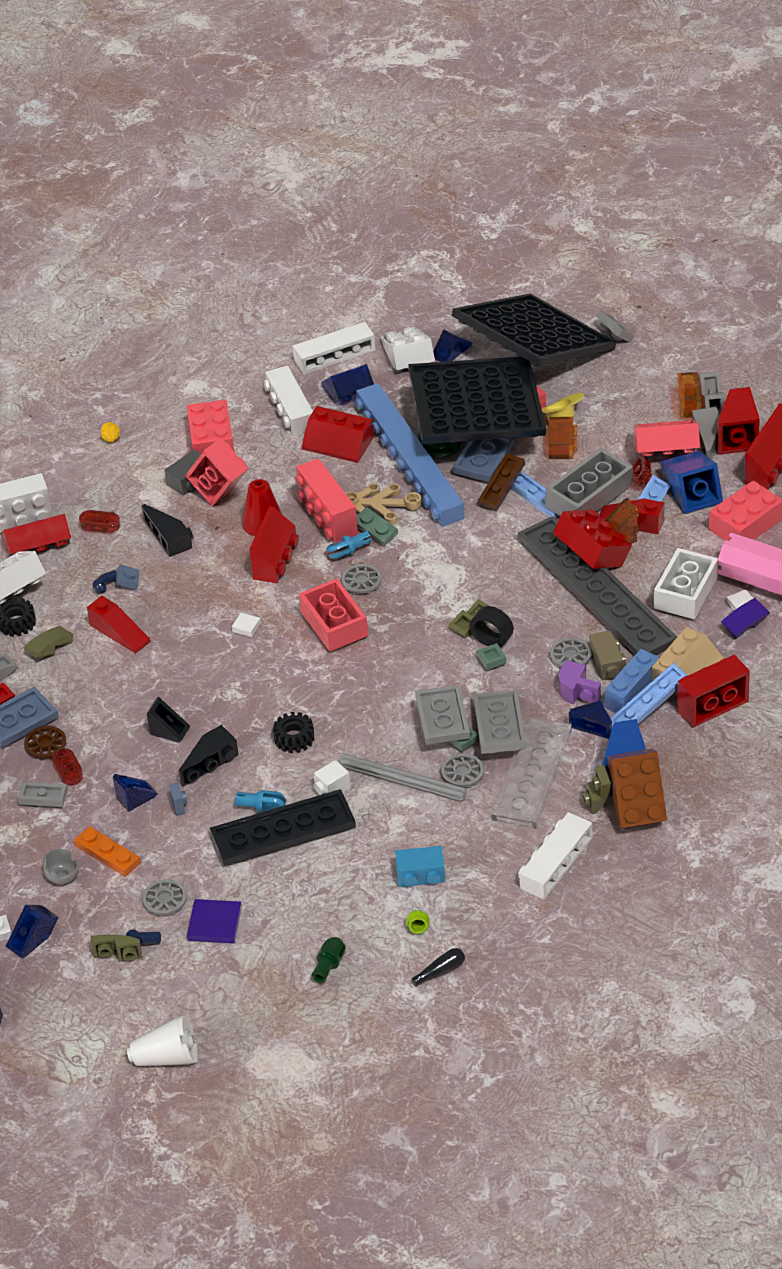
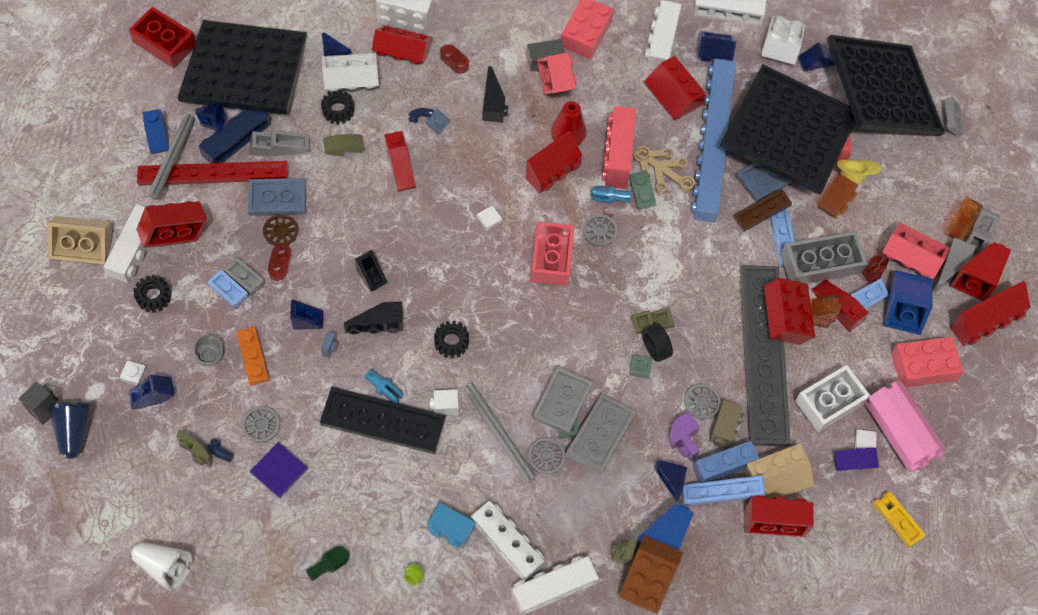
camera: 25 degrees right, 20 degrees up
none -> light blue plate [207,269,249,309]
none -> white brick [471,501,545,581]

